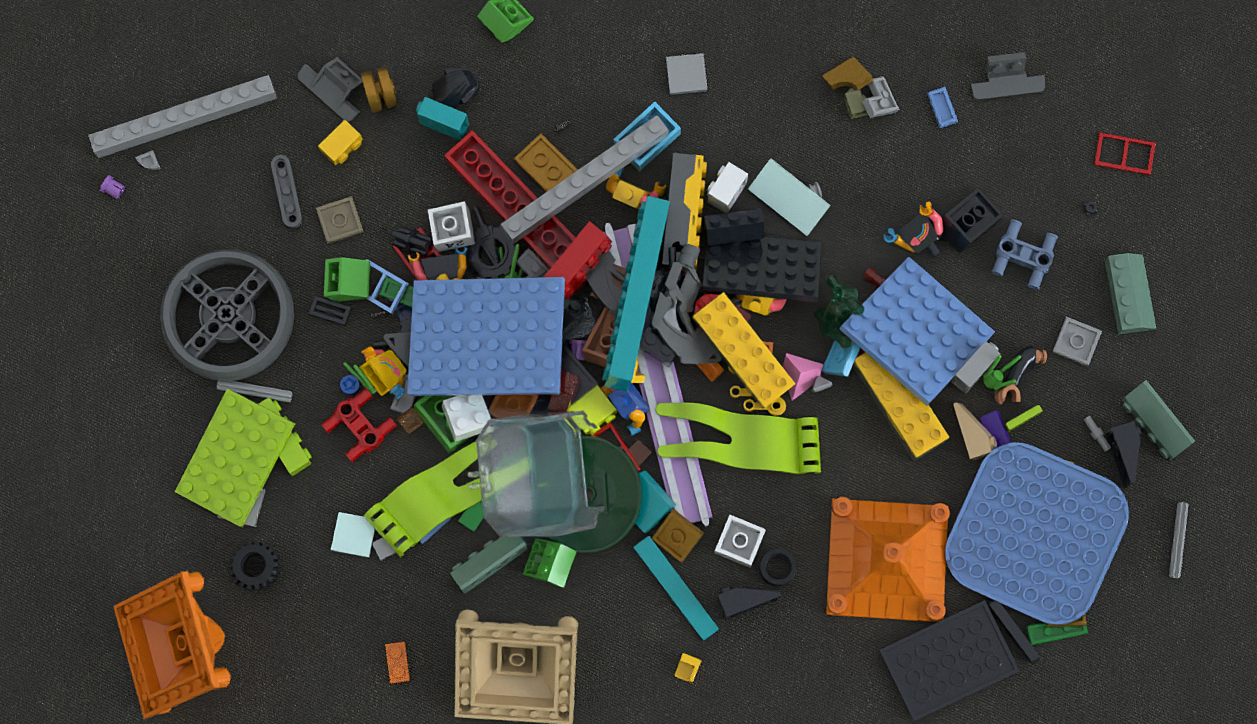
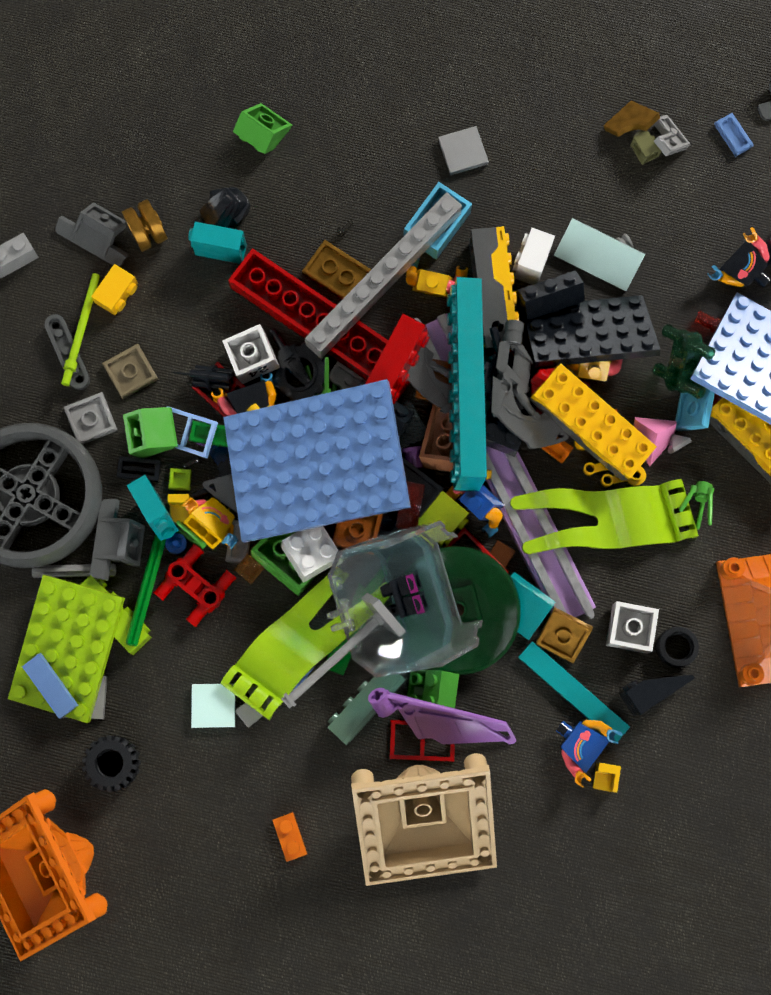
camera: 15 degrees left, 0 degrees up
none -> medium blue tile [22,653,79,719]
none -> lime bar [61,273,100,386]
none -> light grey tile [64,392,118,445]
none -> dark grey plate [90,499,145,581]
none -> green axle [126,534,166,647]
none -> teal brick [127,475,179,541]
none -> lime tile [168,468,192,491]
none -> yellow panel [168,494,190,523]
none -> light grey tile [281,593,406,709]
none -> medium lavender wing [368,688,516,744]
none -> black hips [380,570,429,619]
none -> red window [390,720,455,762]
none -> torso [556,720,623,787]
none -> bright green plant [679,481,714,530]

